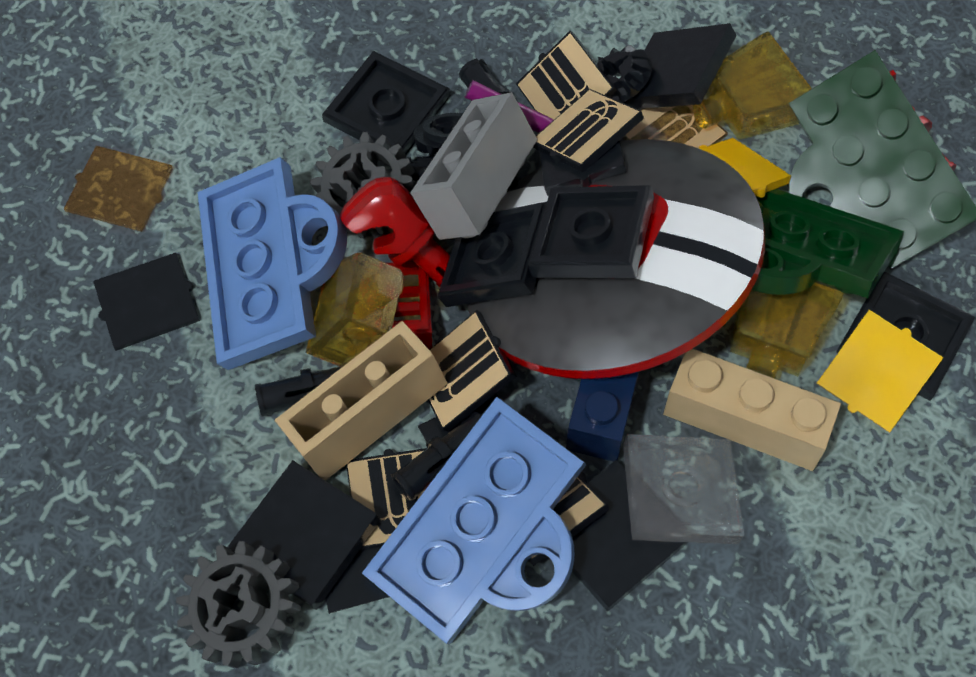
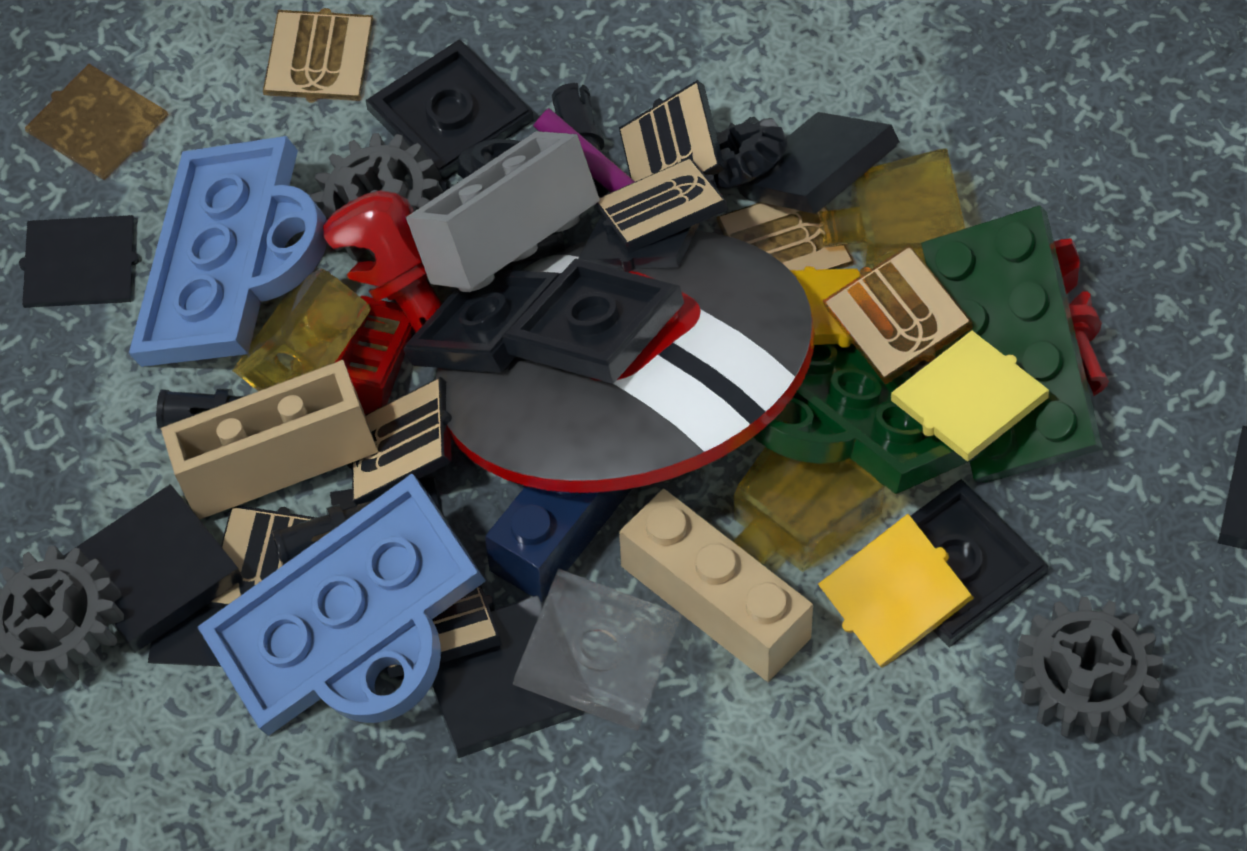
camera: 20 degrees right, 5 degrees down
none -> piece [263,8,374,103]
none -> piece [823,245,973,385]
none -> light yellow piece [891,331,1049,462]

